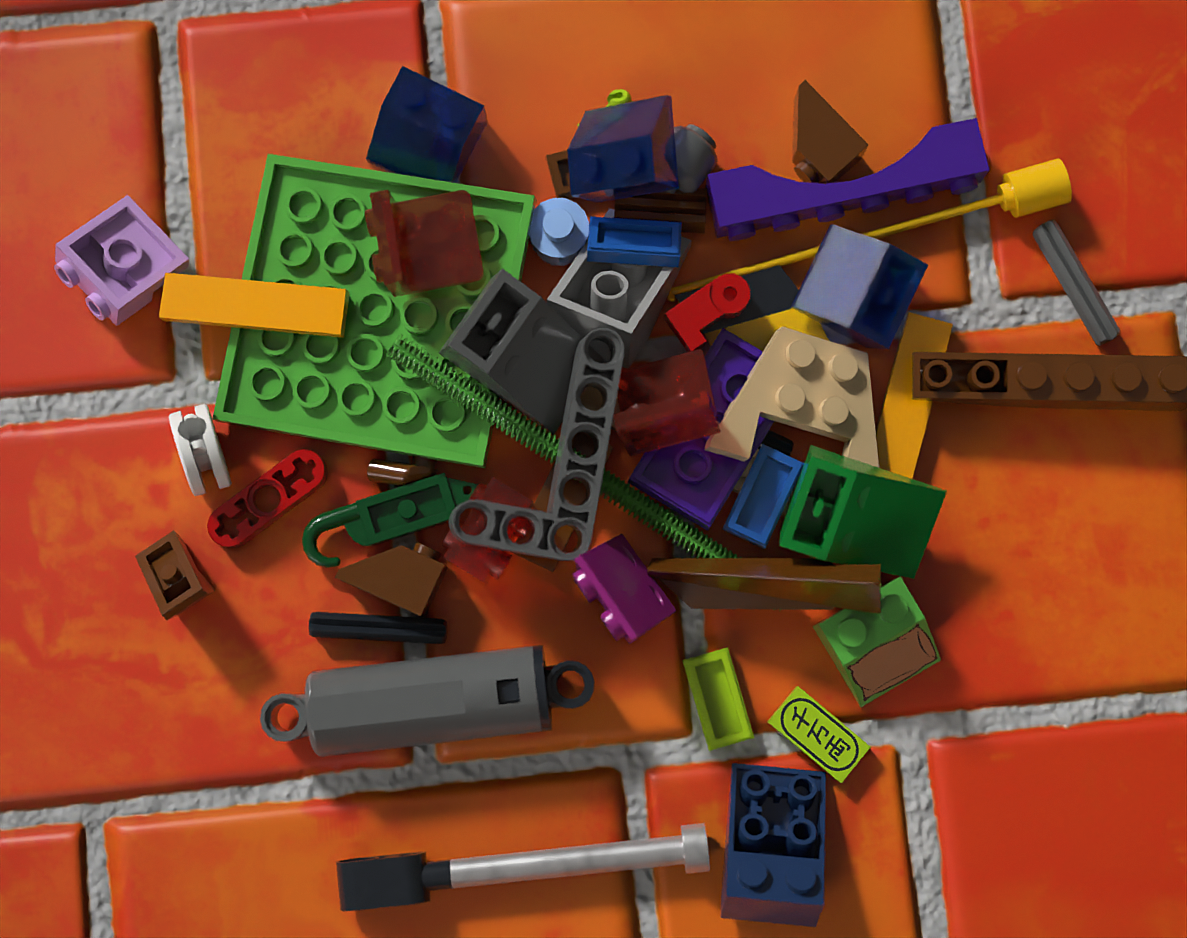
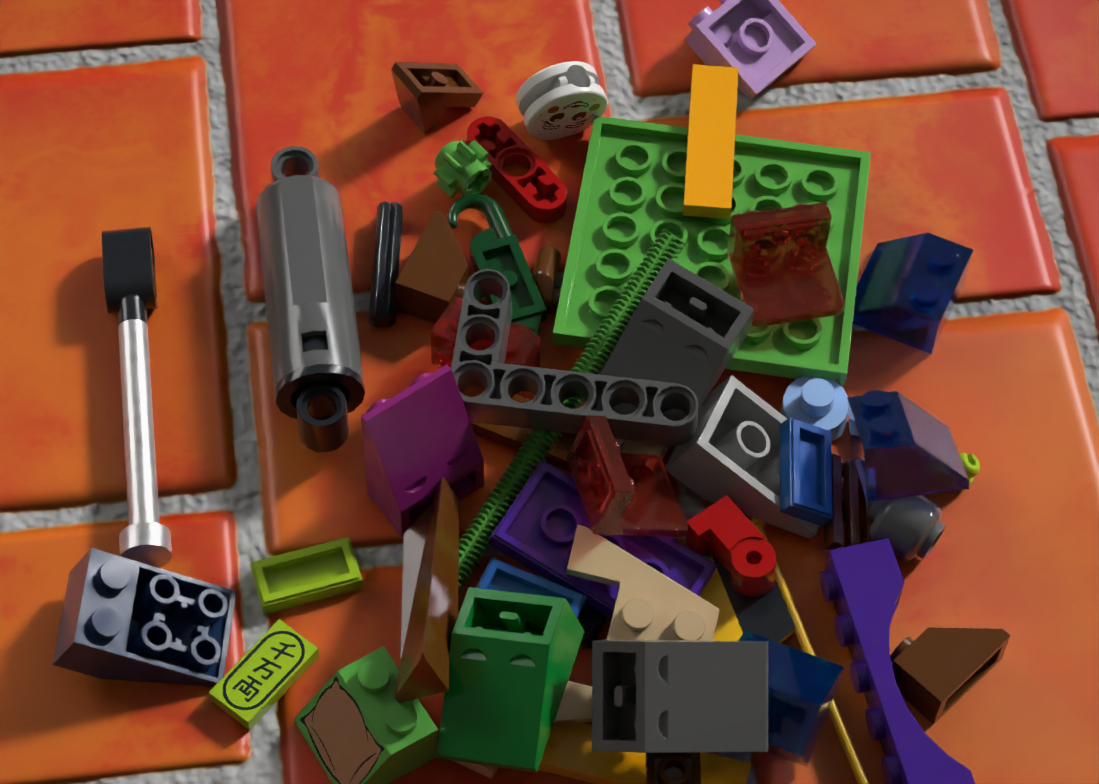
camera: 85 degrees right, 25 degrees down
none -> bright green gear [433,140,492,198]
none -> dark grey slope [592,639,768,753]

